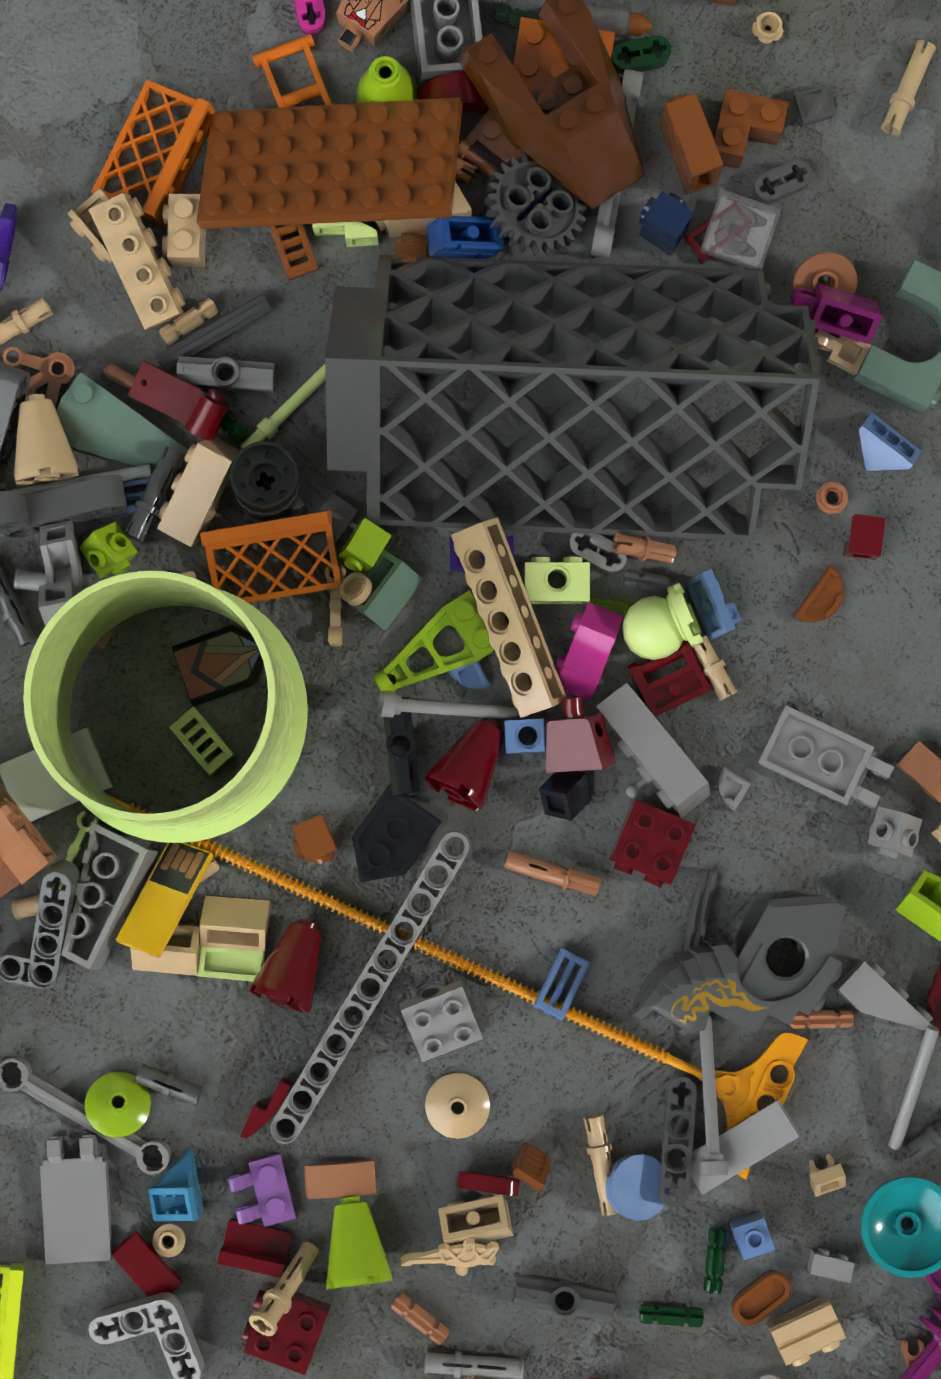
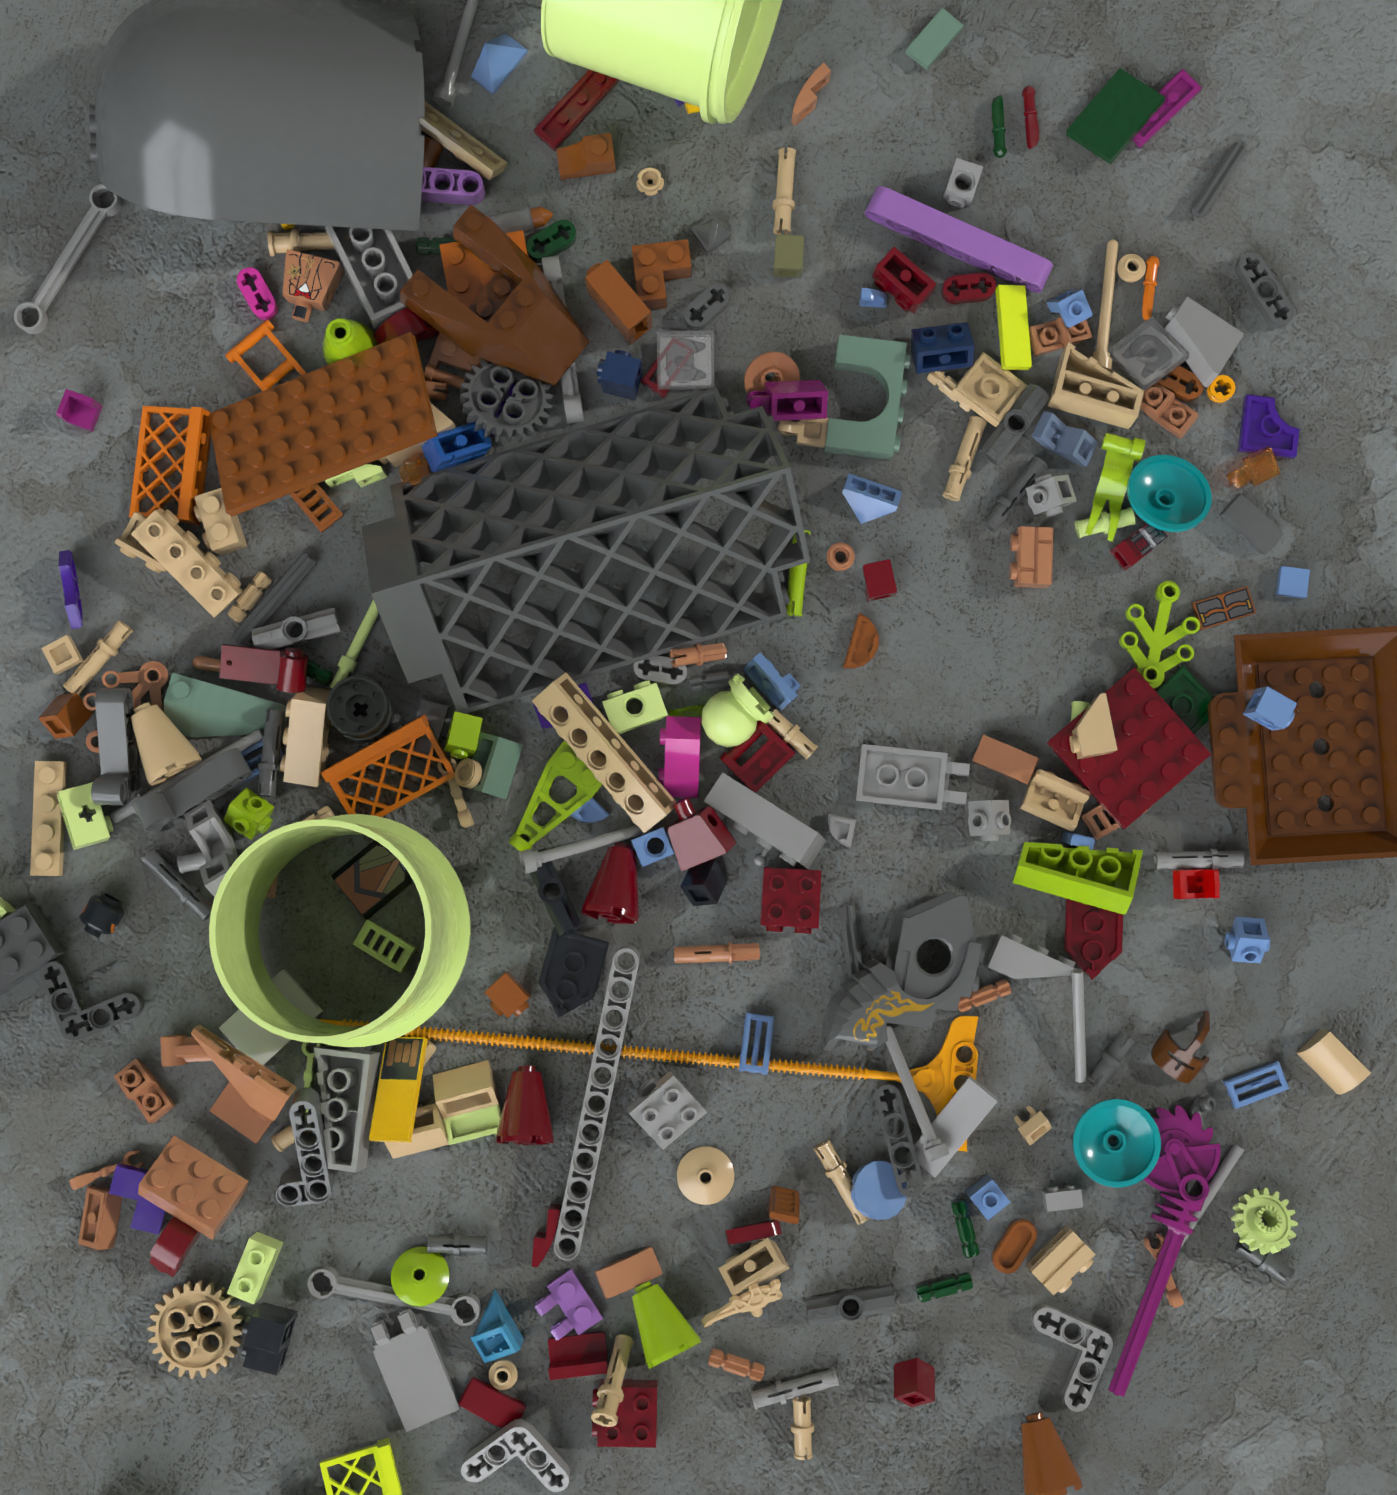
camera: 20 degrees left, 0 degrees up
none -> magenta panel [56,389,103,432]
none -> olive panel [773,234,804,278]
none -> lime pin [786,530,811,617]

